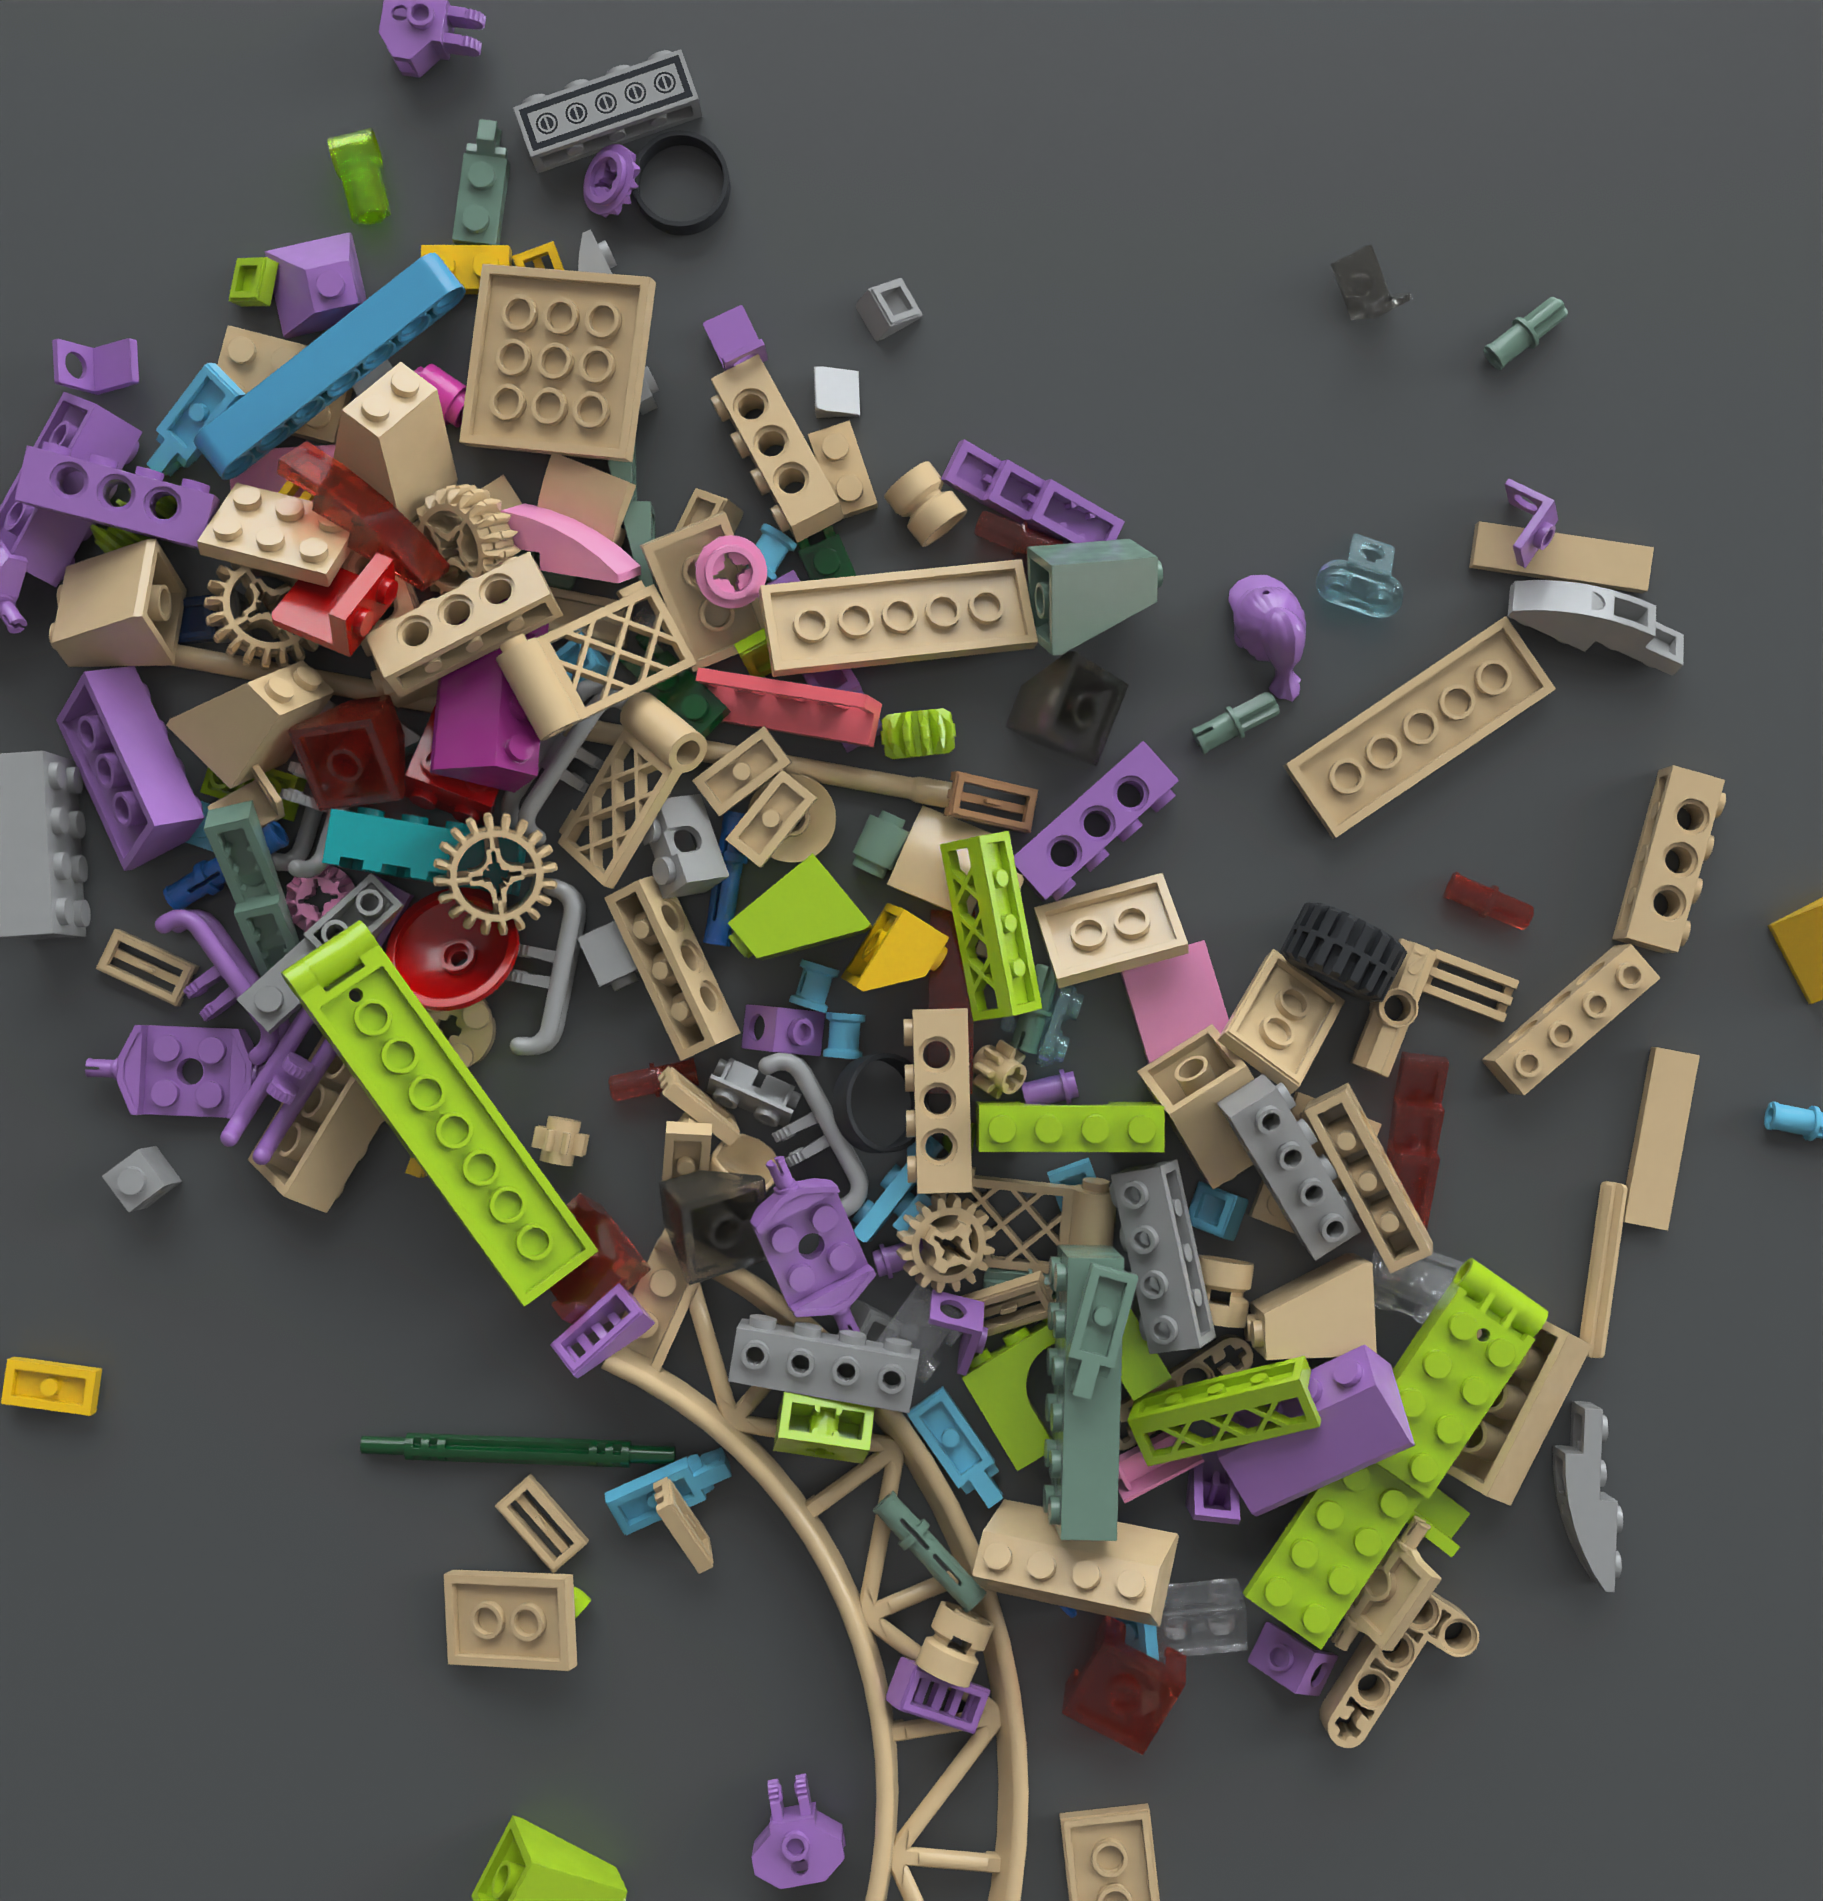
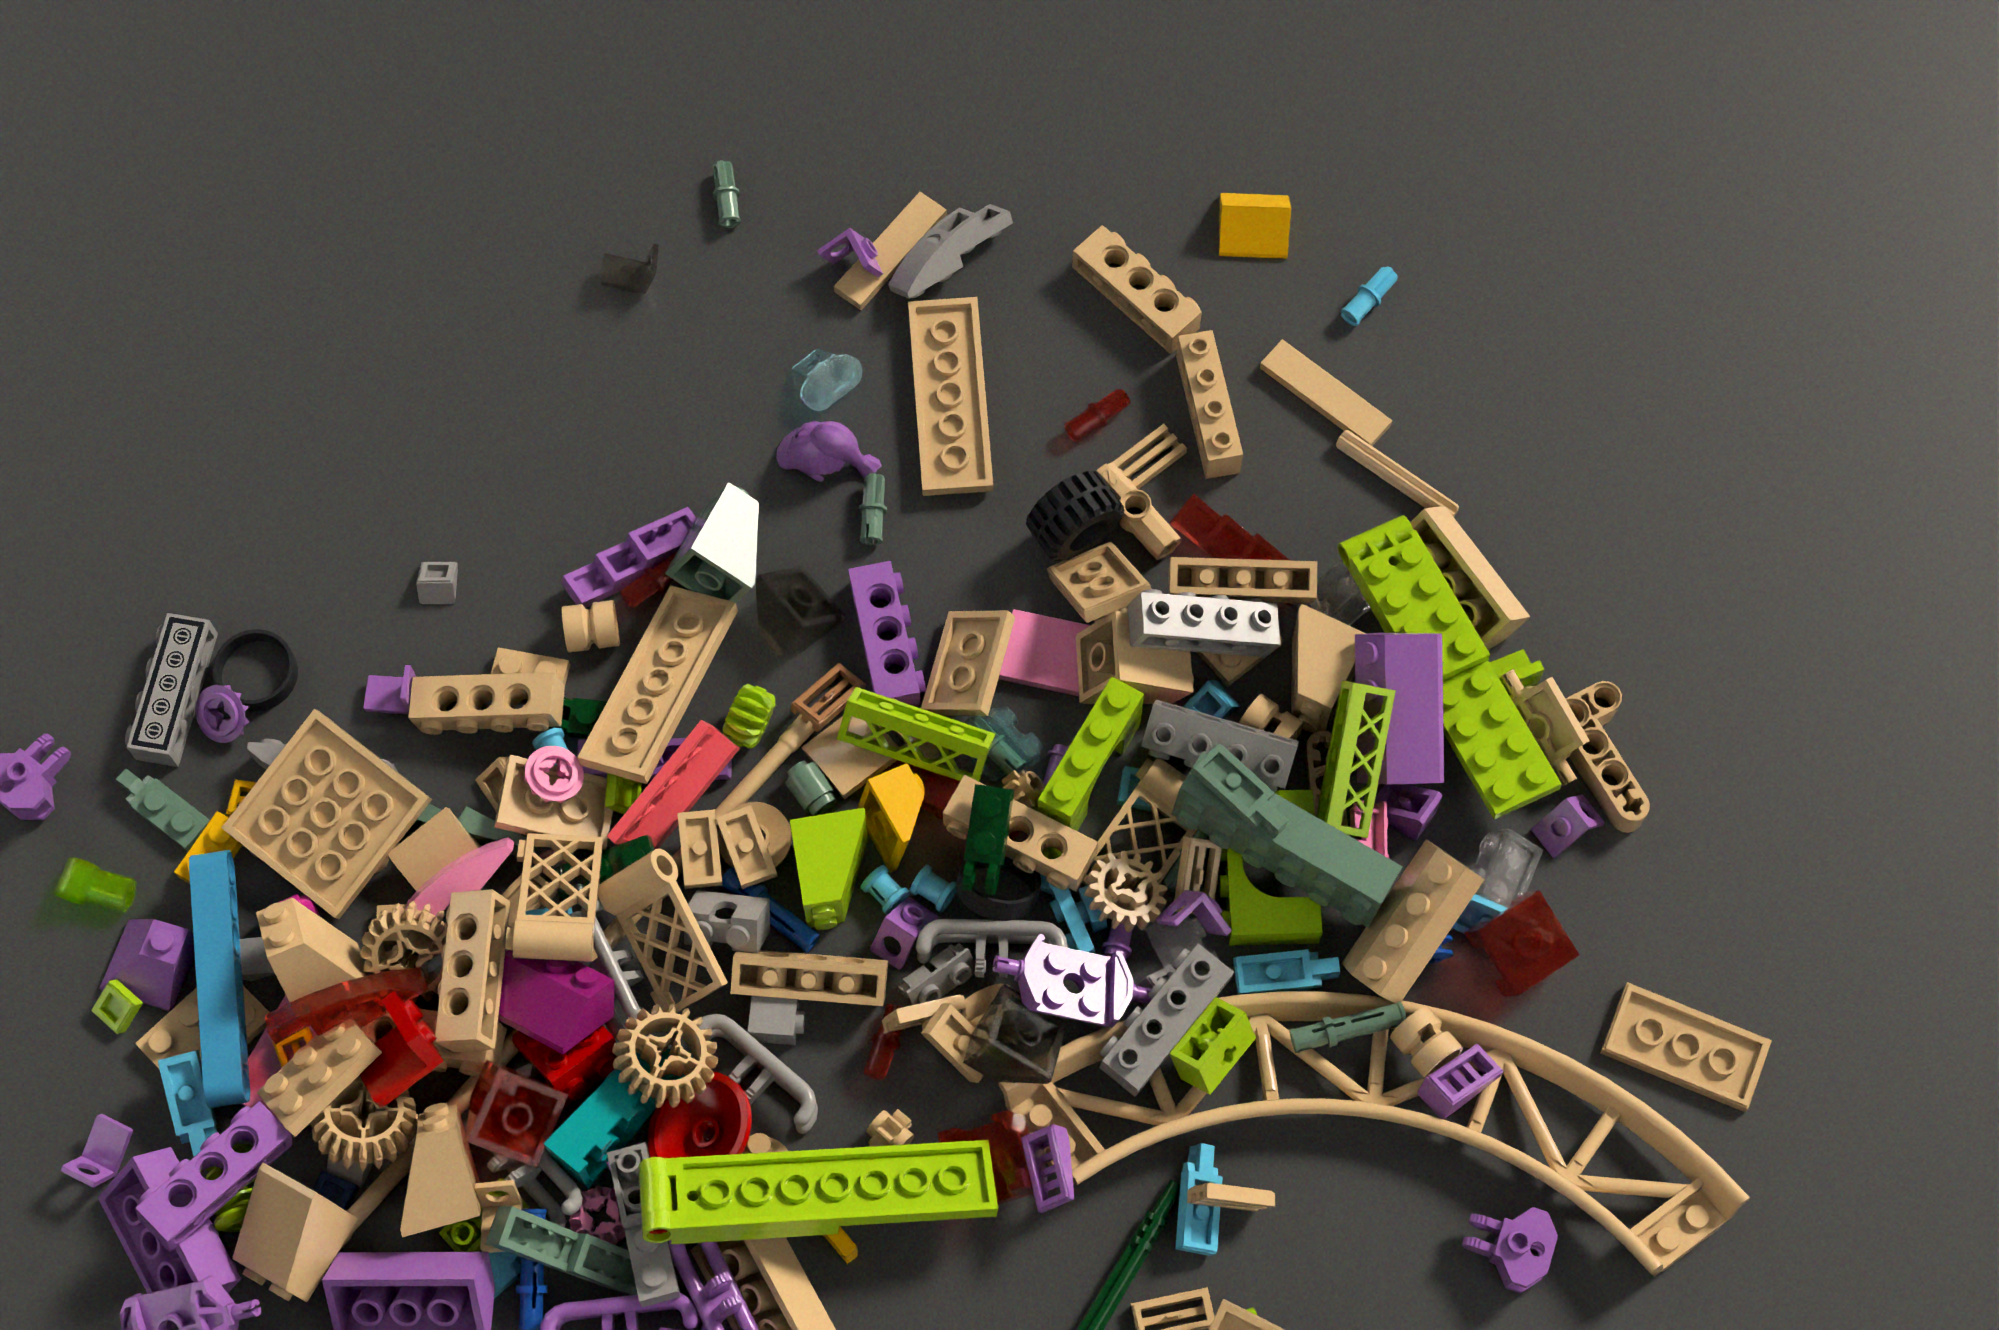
camera: 55 degrees left, 20 degrees down
slope [814,366,860,418] -> none
light grey slope [1552,1401,1623,1592] -> none
none -> dark green hinge [962,784,1014,895]

